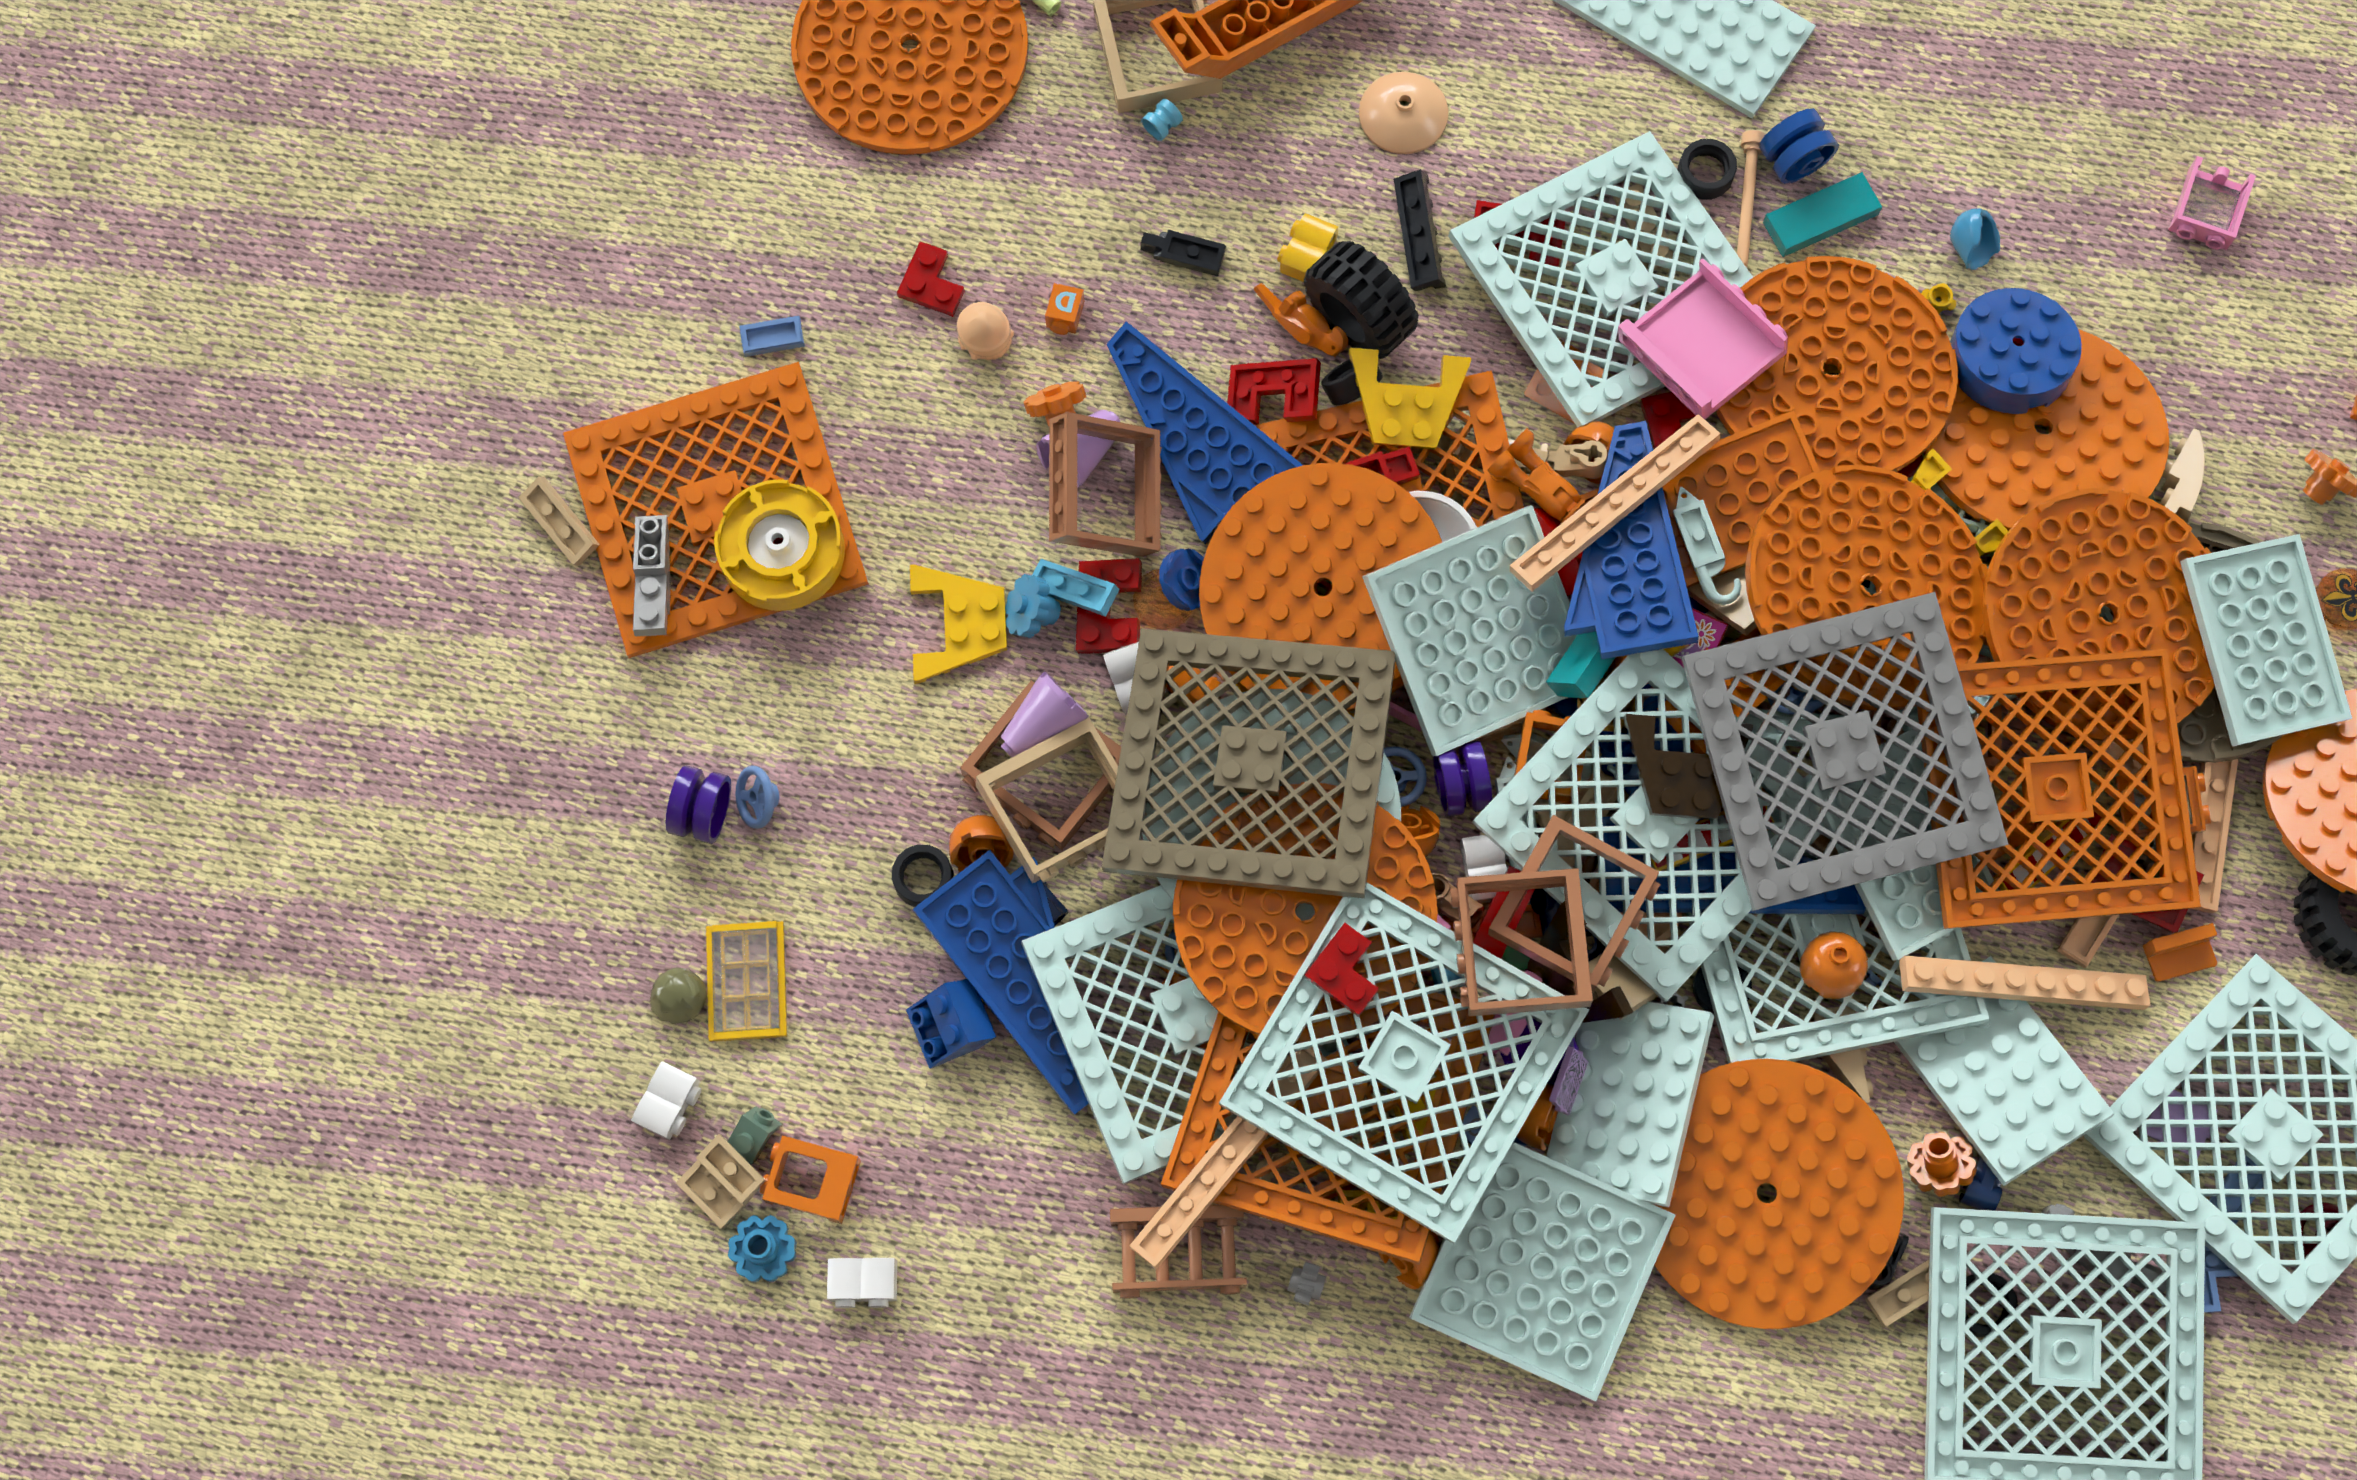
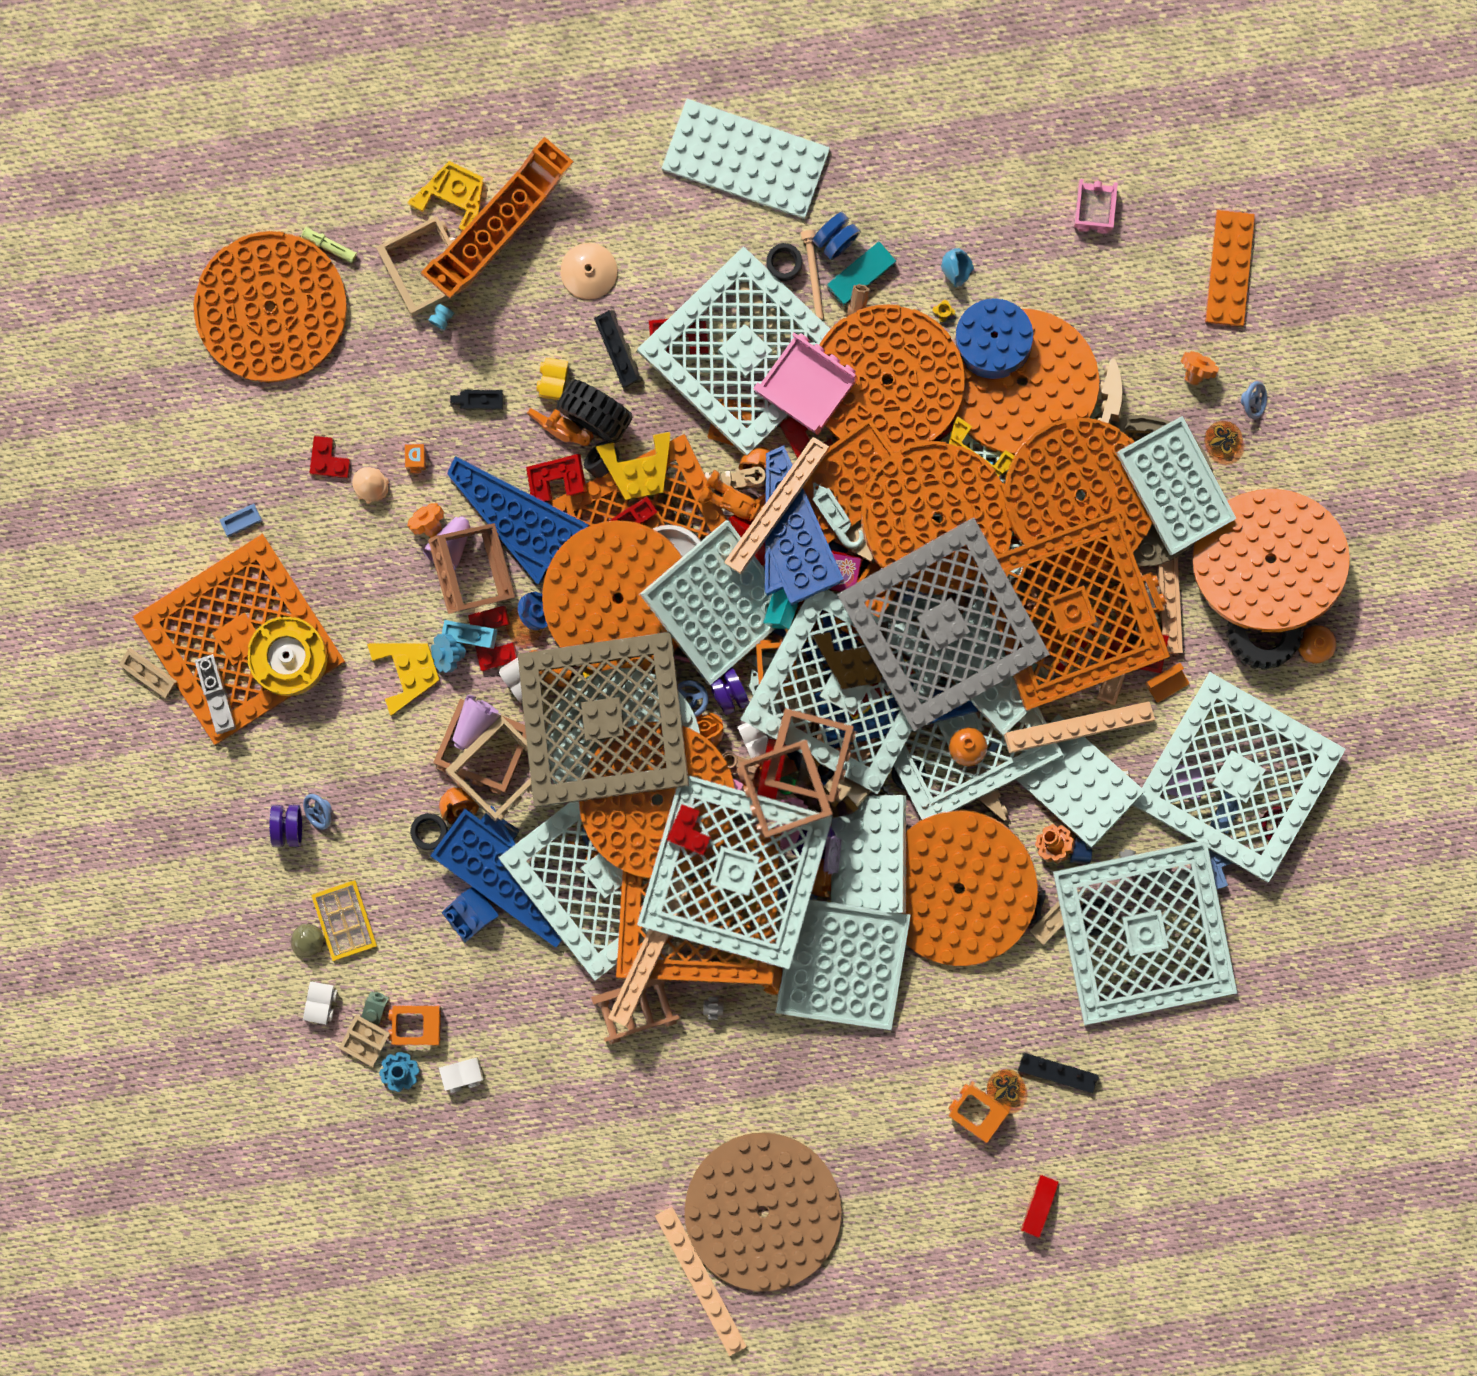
camera: 15 degrees left, 10 degrees up
none -> medium nougat piece [847,284,870,316]

